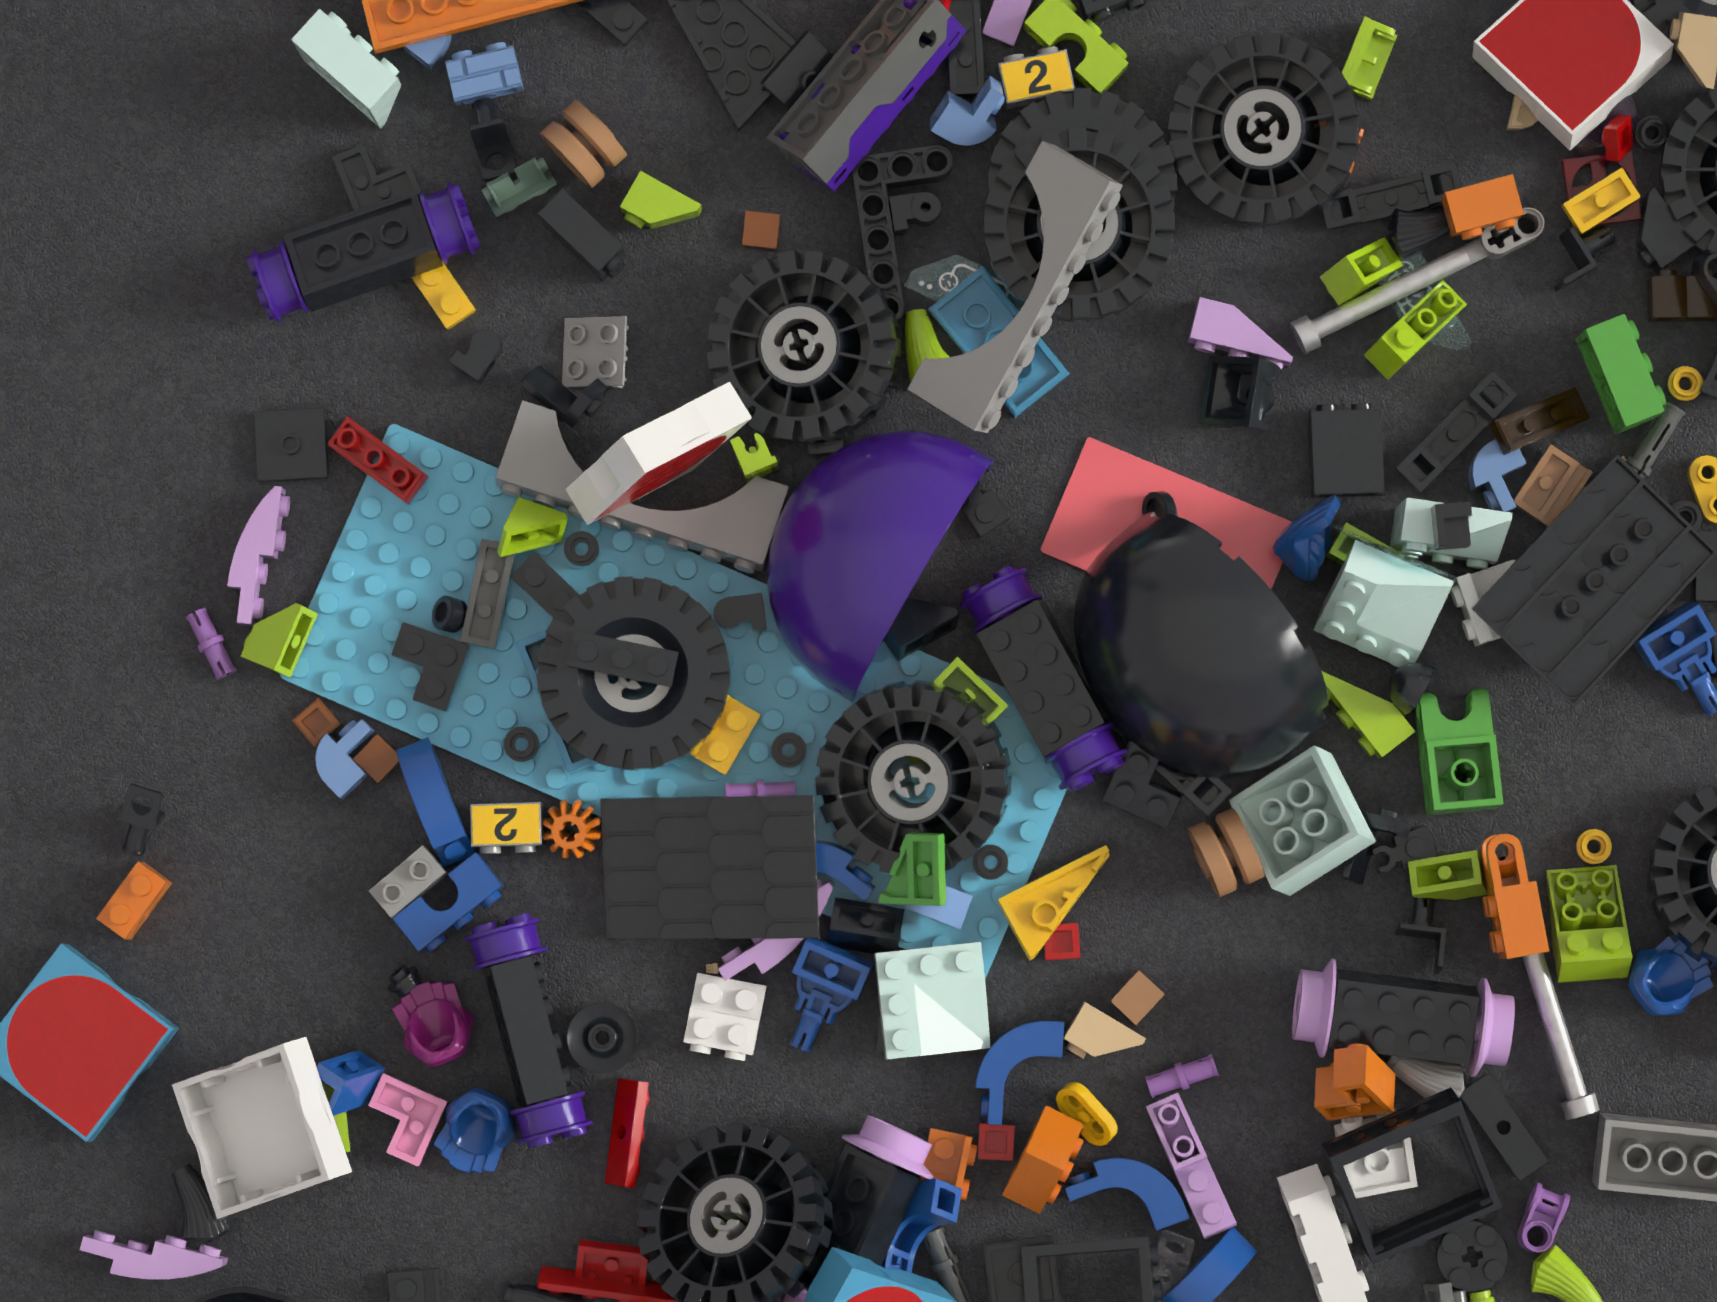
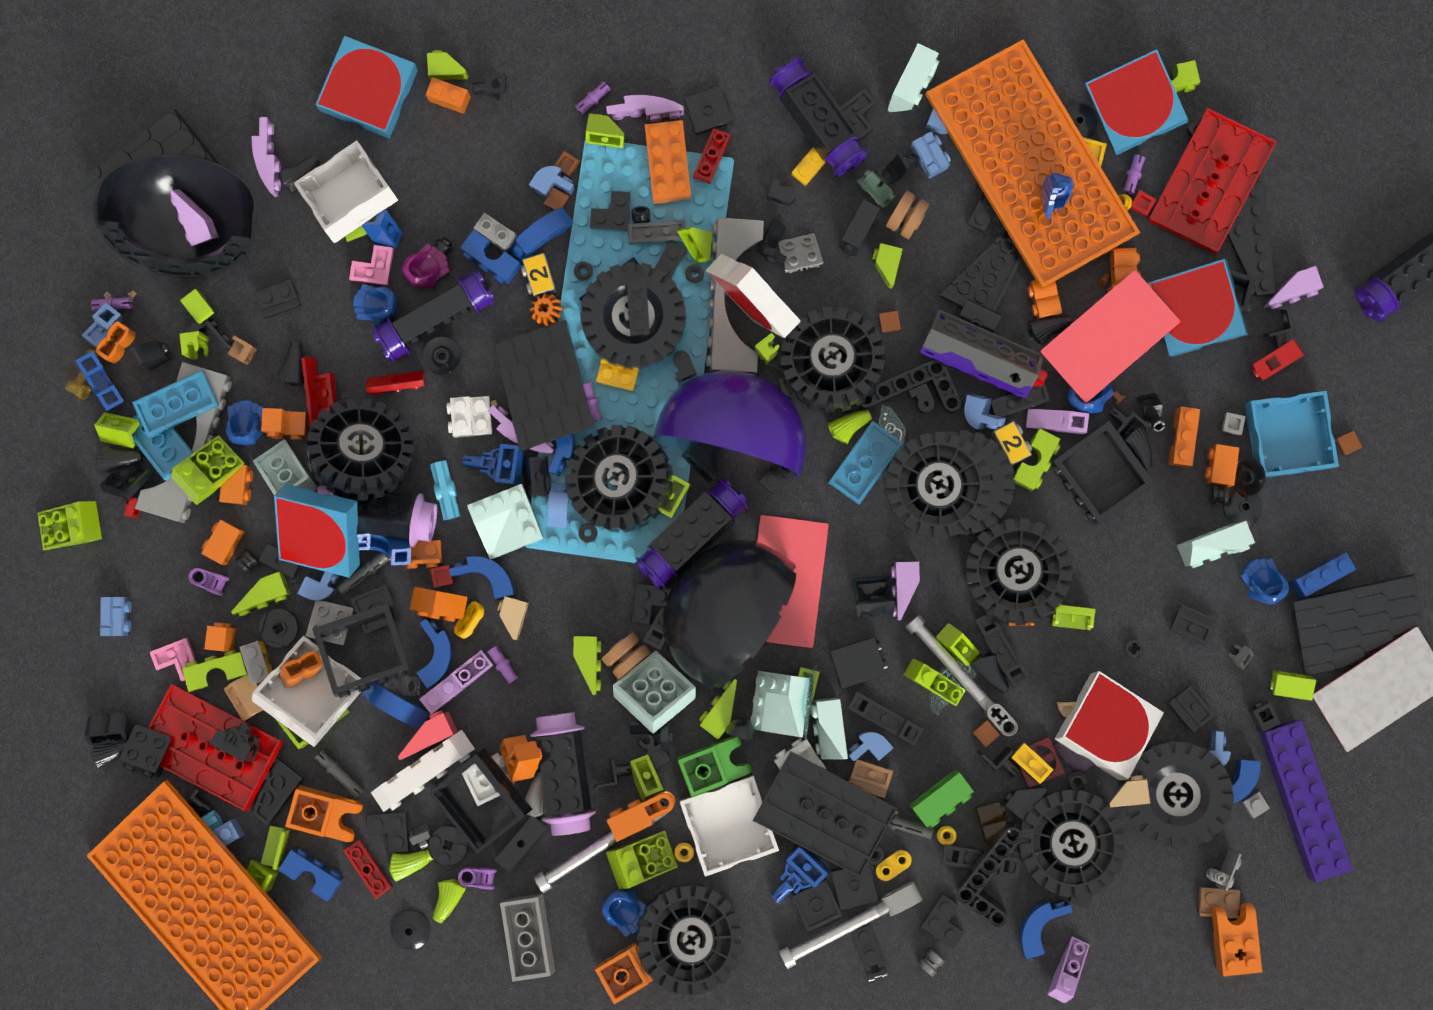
camera: 70 degrees right, 0 degrees up
black plate [771,732,806,768] -> none
bright green wing [879,832,946,906] -> none
light grey arch [908,141,1123,433] -> none
yellow wing [997,845,1110,961] -> none
red plate [1044,923,1080,961] -> none
medium nougat panel [1111,970,1165,1025] -> none
black tile [1142,491,1177,517] -> none
blue hair [1273,495,1341,582] -> none
black panel [1431,501,1472,550] -> none
orange brick [1441,174,1524,240] -> none
dark brown tile [1489,387,1590,456] -> none
red plate [1601,114,1633,161] -> none
none -> coral slope [398,710,458,760]
none -> lime slope [427,50,468,81]
none -> medium azure piece [430,460,460,520]
none -> lime slope [573,636,602,695]
none -> orange brick [645,120,691,205]
none -> white tile [680,775,779,876]
none -> dark orange tile [972,720,1000,747]

